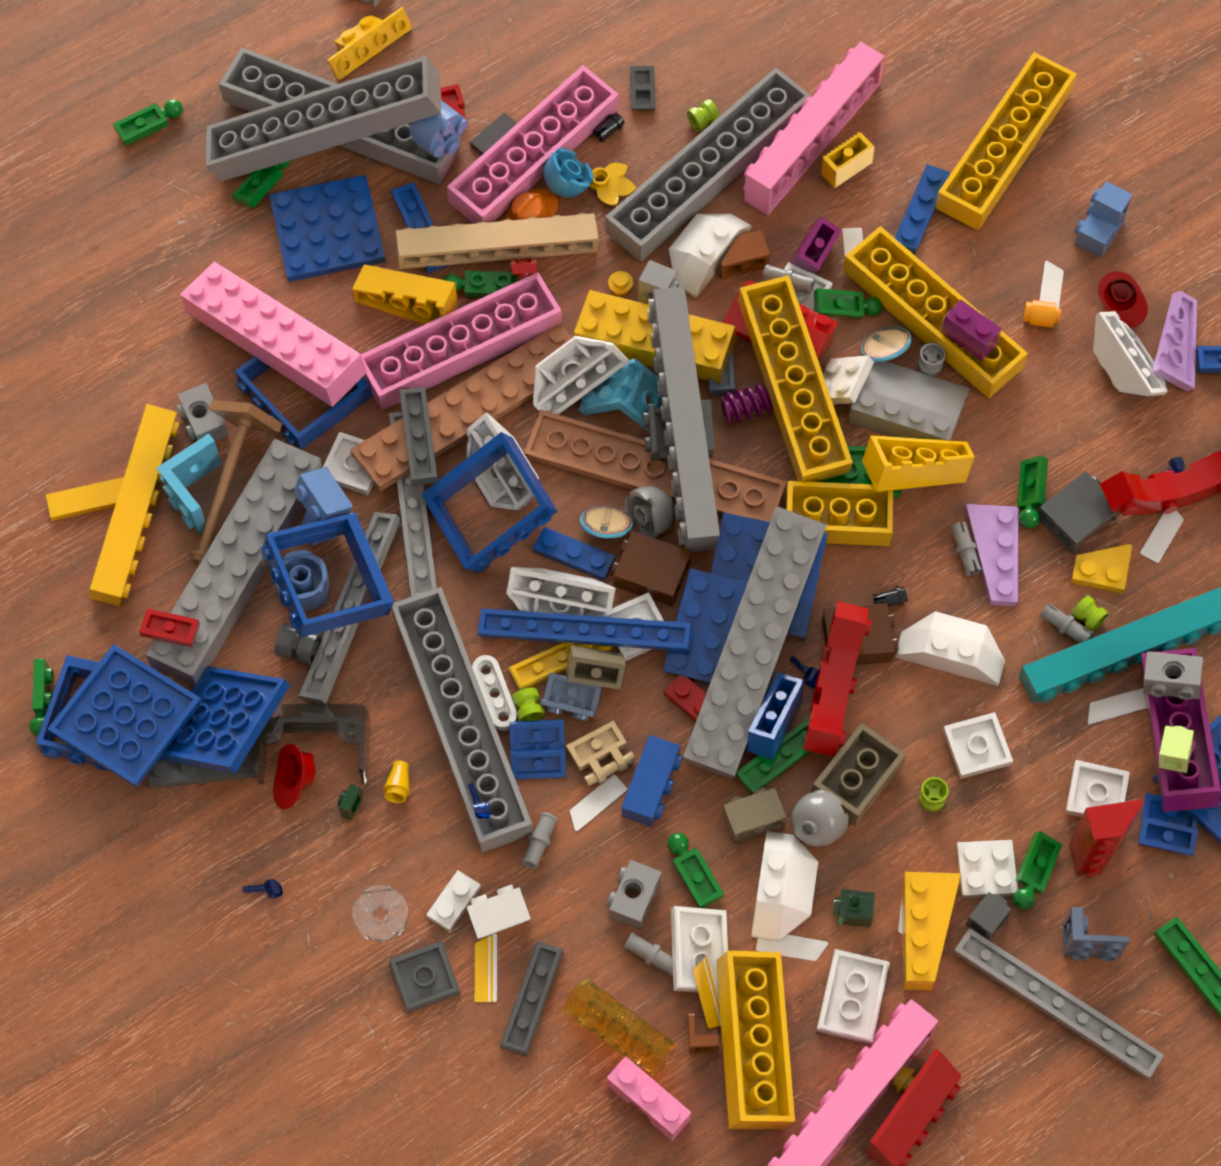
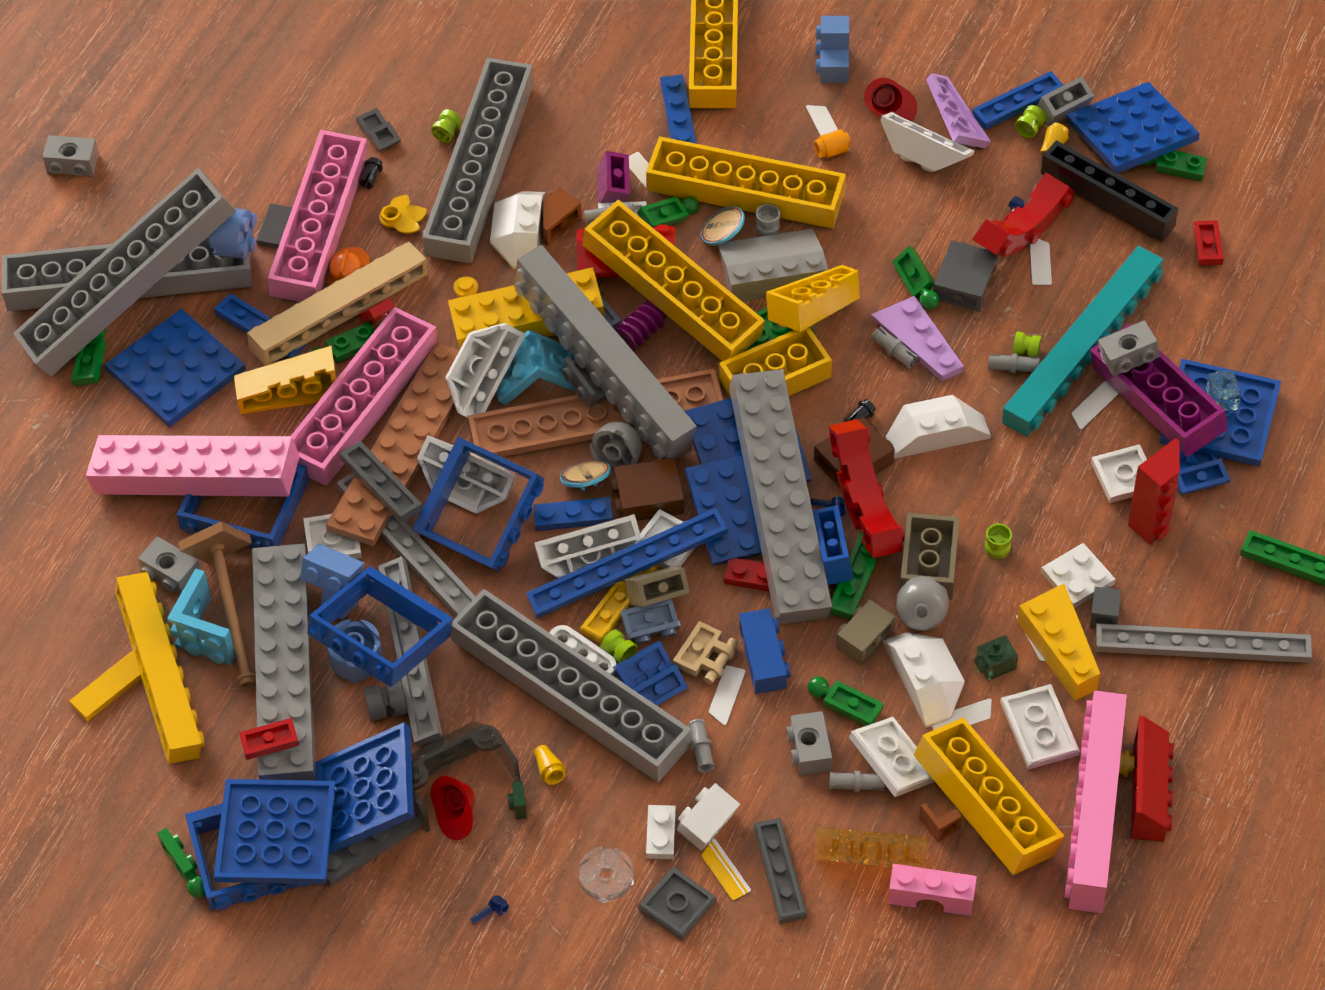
camera: 30 degrees left, 10 degrees down
yellow bracket [327,7,412,80] -> none
clear blue hand [468,783,490,819] -> none
dark azure cylinder [543,148,594,198] -> none
light grey brick [639,260,679,304] -> none
yellow sticker [692,954,721,1029] -> none
bright pink brick [743,41,884,216] -> none
yellow brick [821,132,875,188] -> none
white plate [823,356,874,405] -> none
magenta brick [942,300,1002,361] -> none
white plate [943,712,1013,779] -> none
green plate [1013,831,1062,910] -> none
sand blue bracket [1063,907,1130,961] -> none
yellow wing [1071,544,1133,594] -> none
yellowish green brick [1159,726,1194,773] -> none

